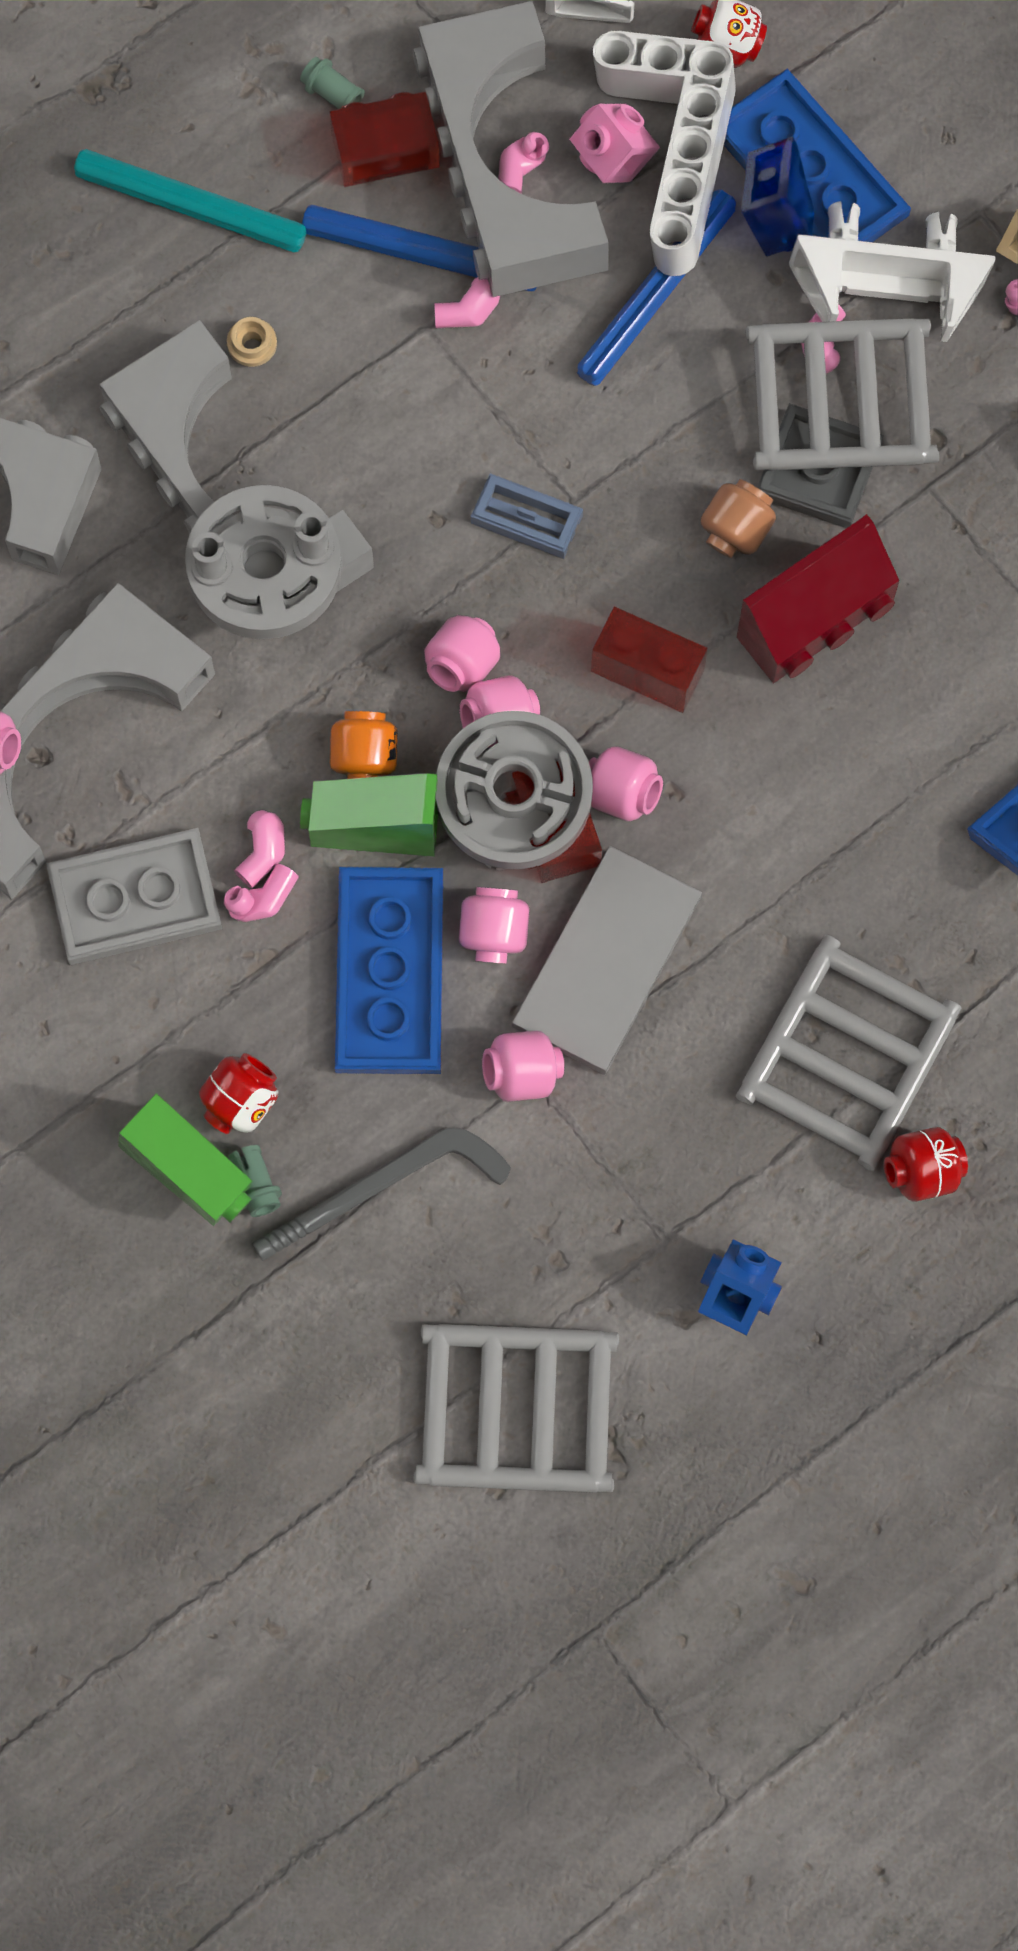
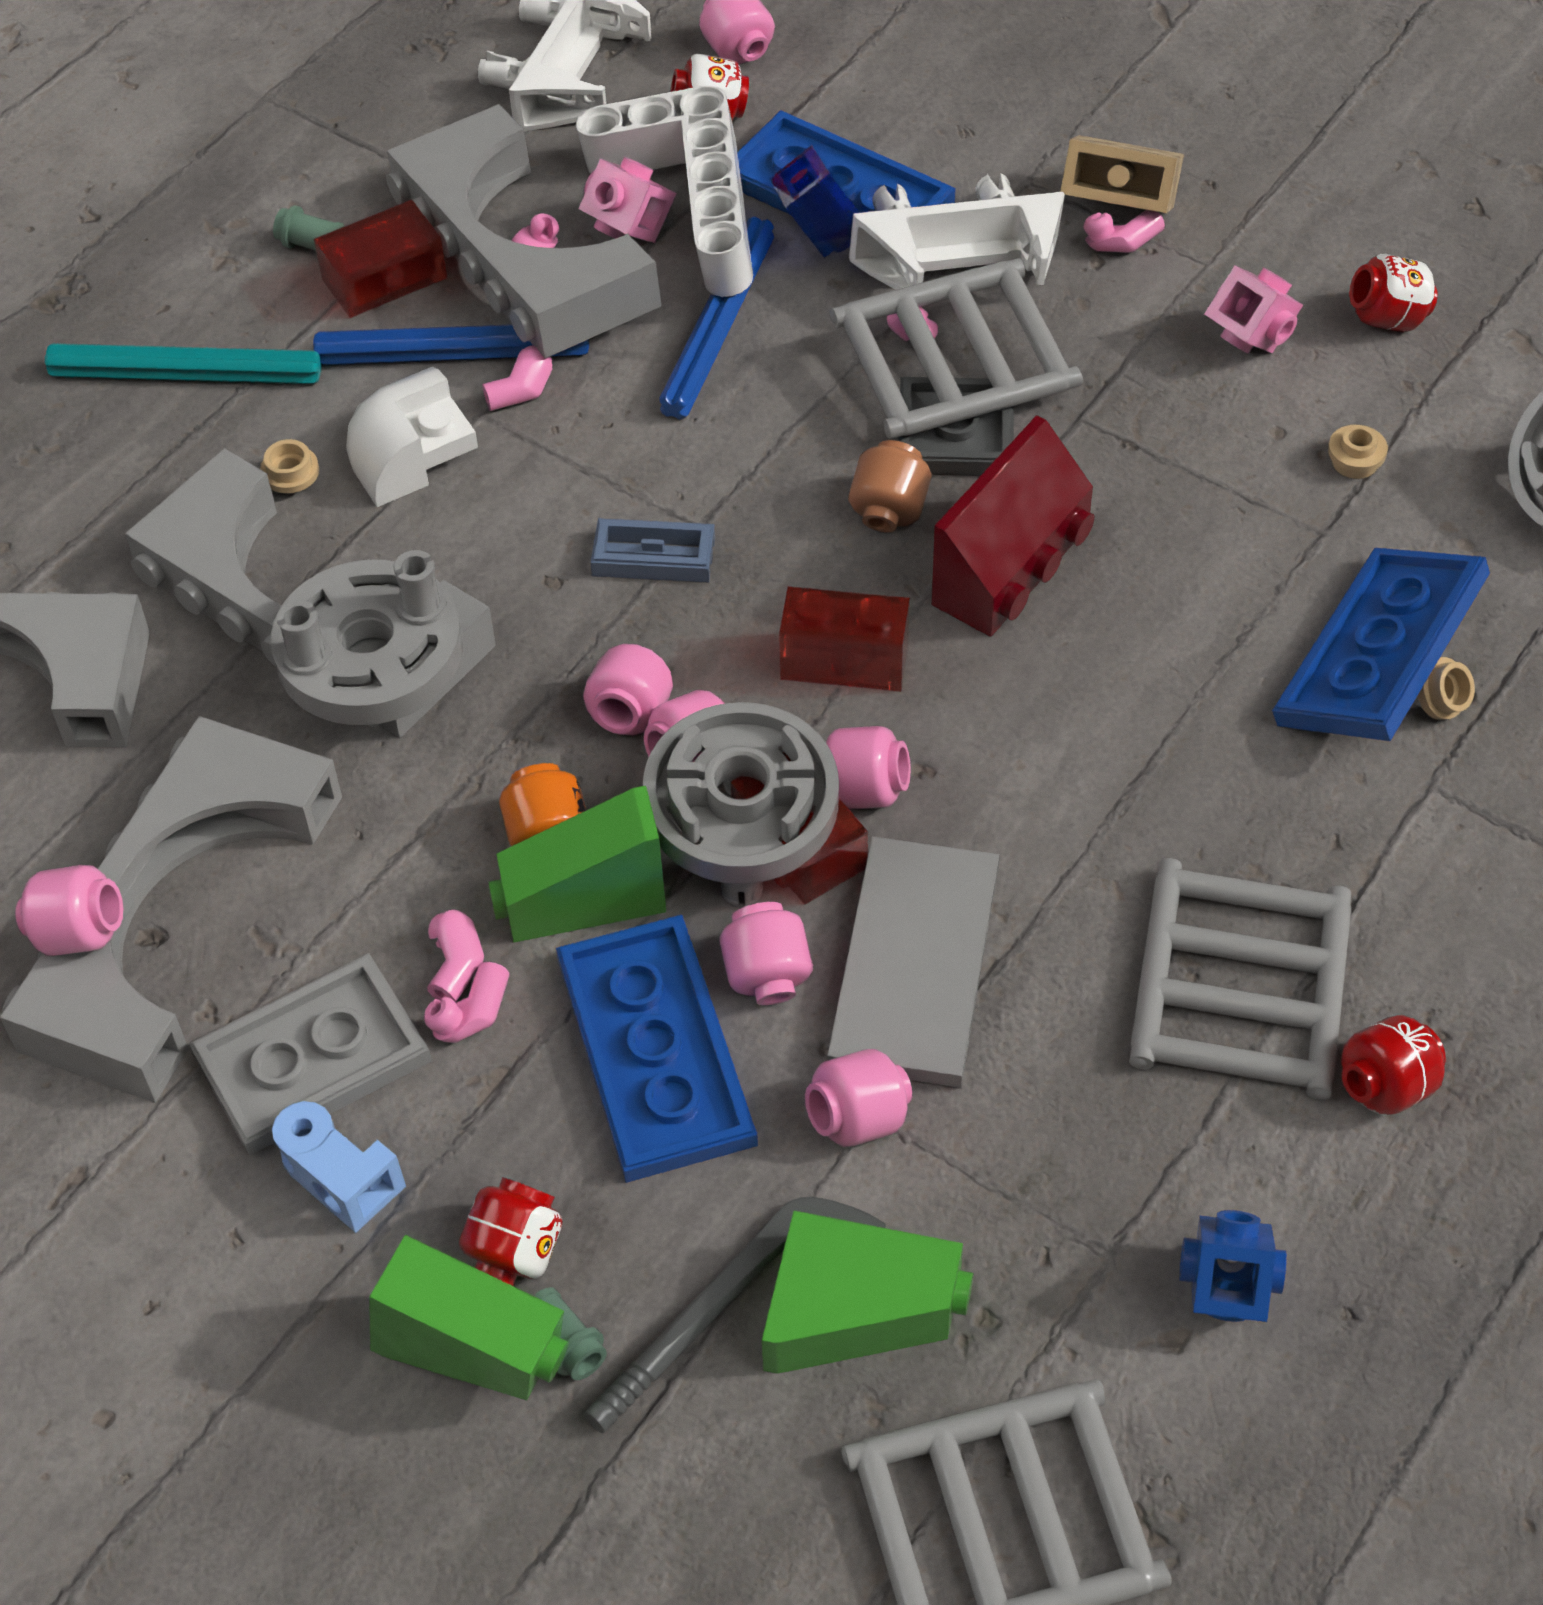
camera: 15 degrees left, 20 degrees down
none -> light blue leg [272,1101,406,1233]
none -> white brick [346,367,478,507]
none -> bright green slope [762,1211,974,1374]

